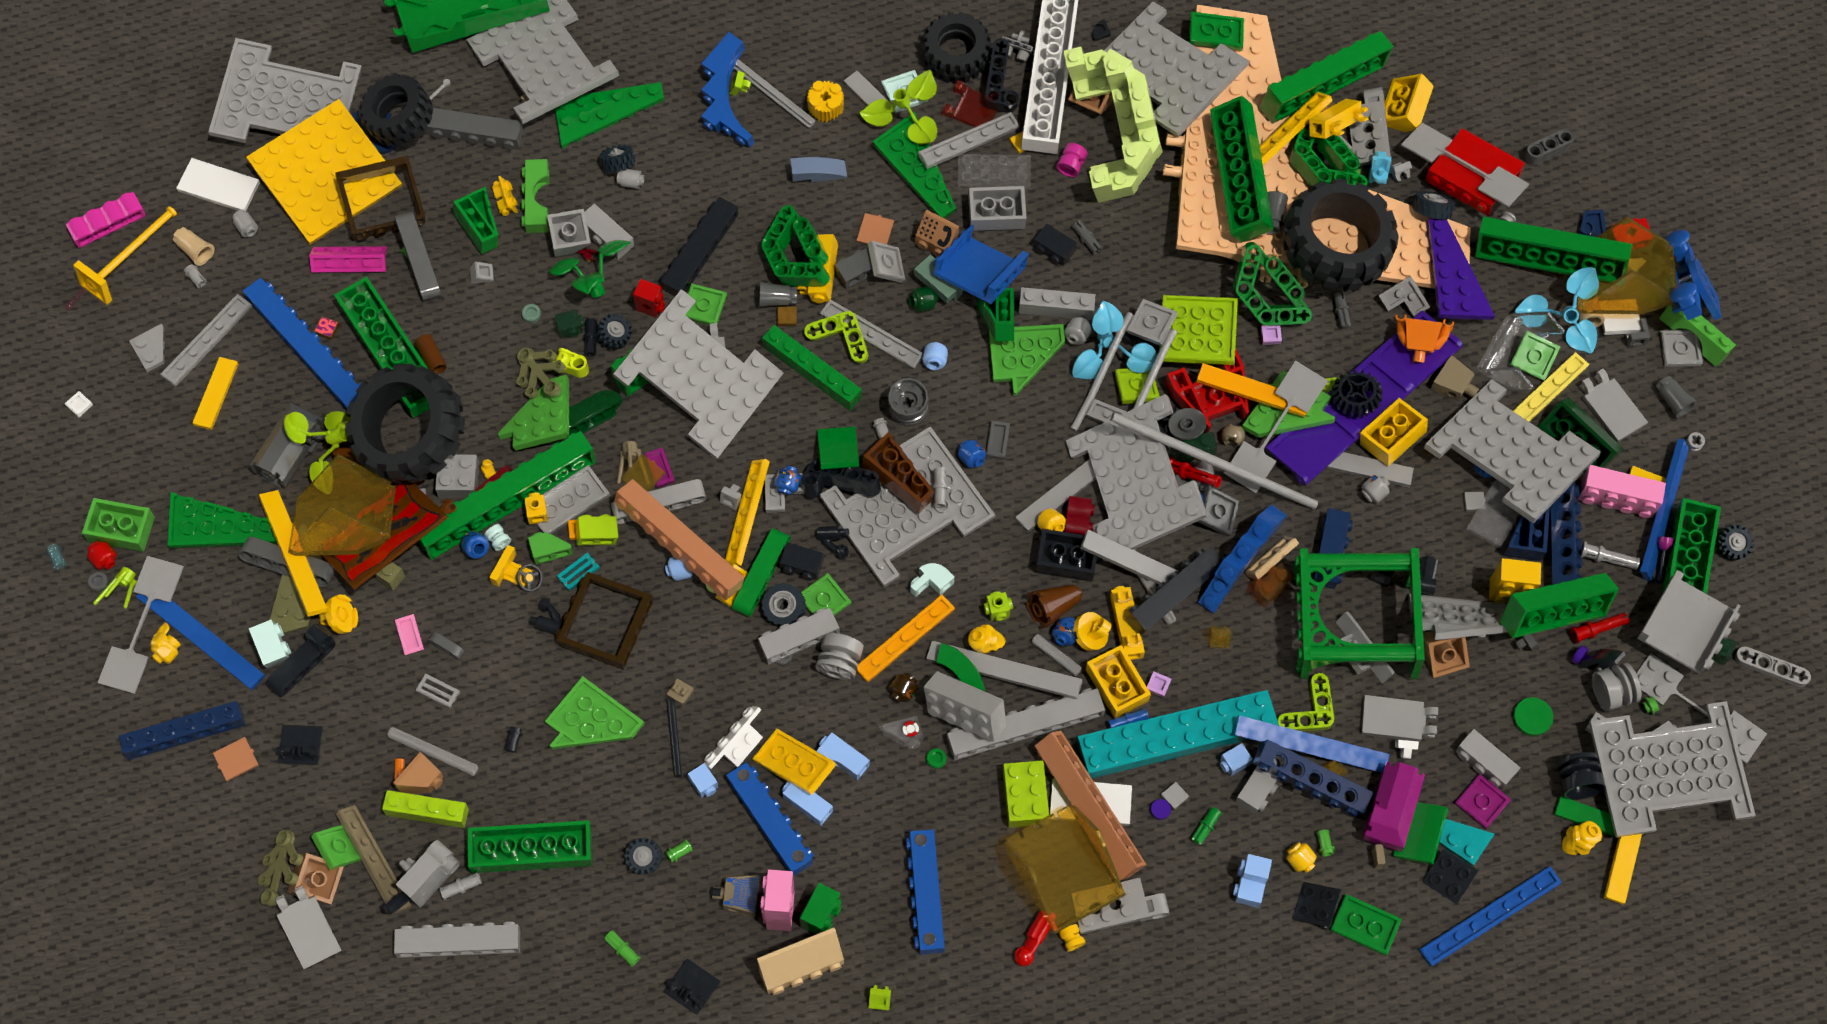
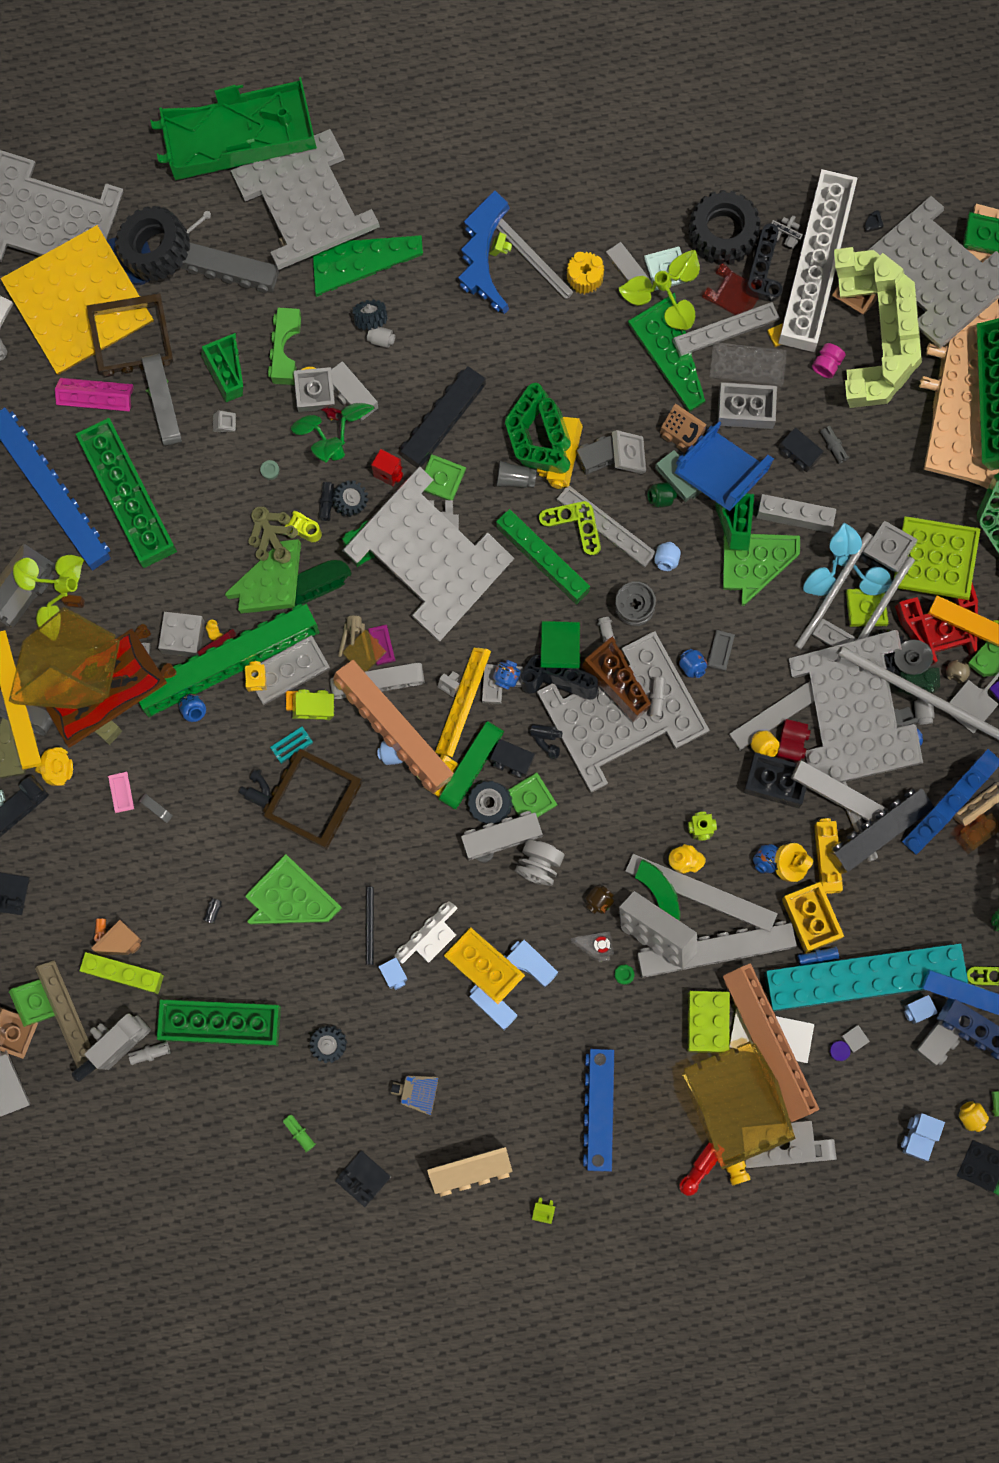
camera: 10 degrees right, 10 degrees up
tile [314,316,340,340] -> none
black tyre [345,364,465,483] -> none
light grey axle [387,727,478,776] -> none
light grey brick [394,922,520,958] -> none
reddish brown pin [414,334,447,374] -> none
light grey tile [416,674,460,709] -> none
light aqua wheel [484,524,511,551] -> none
yellow piece [489,545,542,591] -> none
yellow hinge [492,176,518,216] -> none
bright green slope [528,532,573,565] -> none
clear green brick [555,309,585,338] -> none
bright green pin [665,840,693,863] -> none
dark tan tile [666,678,694,706] -> none
blue piece [726,762,814,877] -> none
bright pink brick [761,870,795,931] -> none
pearl gold tile [778,307,797,326] -> none
sand blue slope [790,157,847,182] -> none
green brick [800,883,843,935] -> none
nougat piece [856,213,894,245] -> none
light orange tile [856,595,955,683] -> none
light aqua brick [910,563,955,598] -> none
reddish brown cone [1026,584,1082,628] -> none
light grey axle [1032,634,1082,676] -> none
light grey head [1064,317,1091,345] -> none
lavender plate [1147,671,1172,698] -> none
red pin [1170,458,1222,488] -> none
green axle [1192,807,1222,845] -> none
dark grey tile [1197,486,1239,536] -> none
clear yellow tile [1210,626,1231,648] -> none

